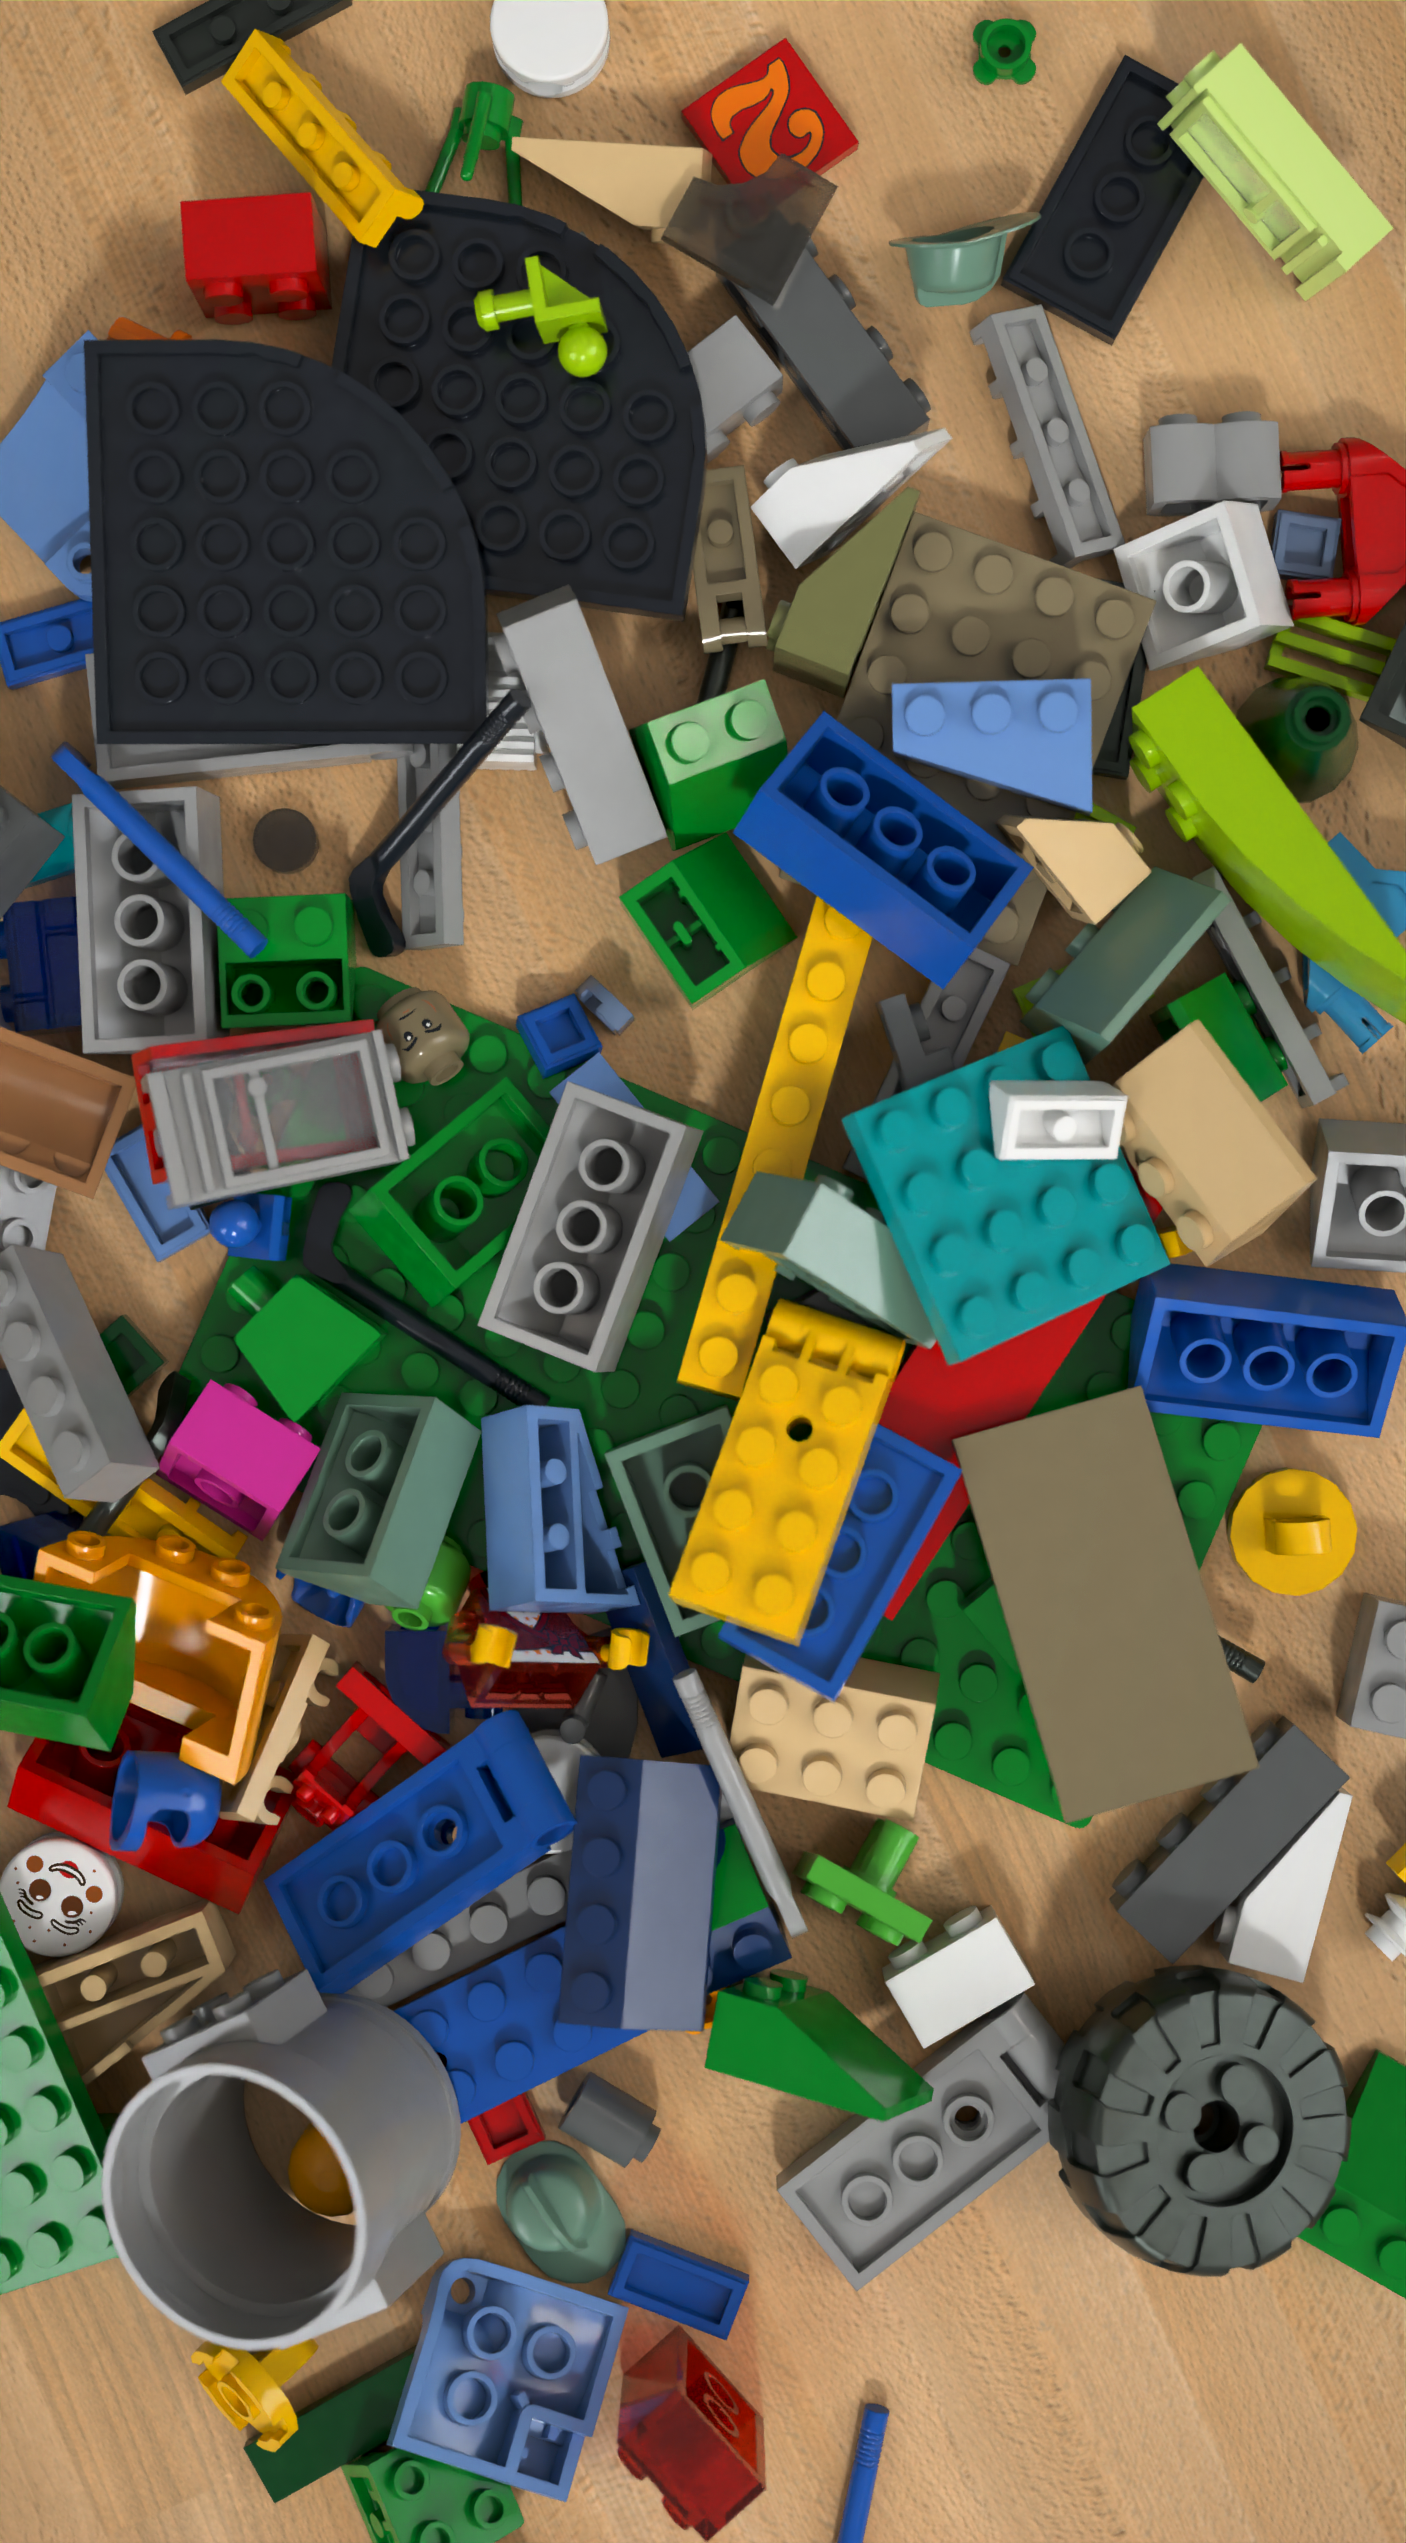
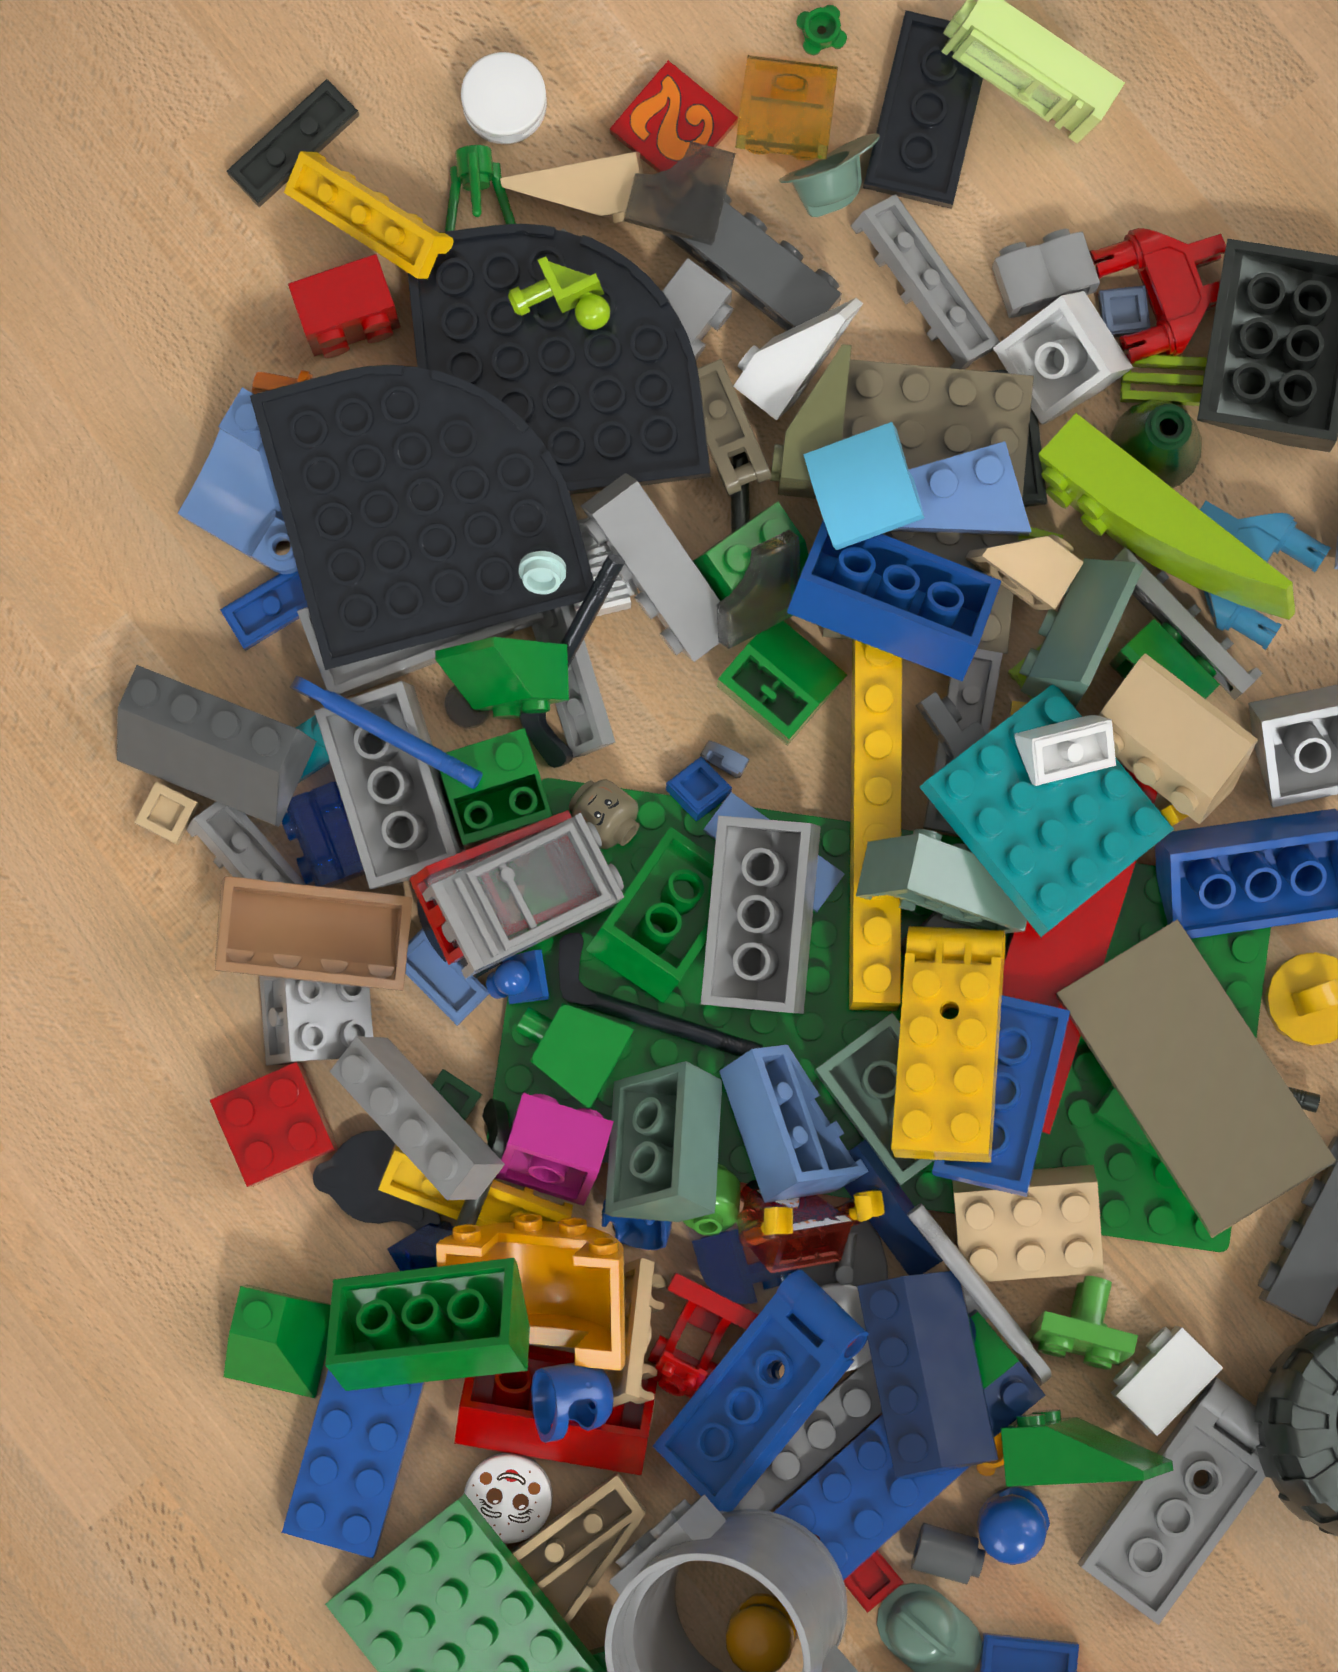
camera: 20 degrees left, 5 degrees down
none -> green slope [435,637,569,719]
none -> light aqua plate [519,551,566,594]
none -> clear smoke tile [716,530,800,649]
none -> clear yellow slope [735,55,838,160]
none -> medium azure slope [803,422,925,550]
none -> blue helmet [977,1486,1050,1565]

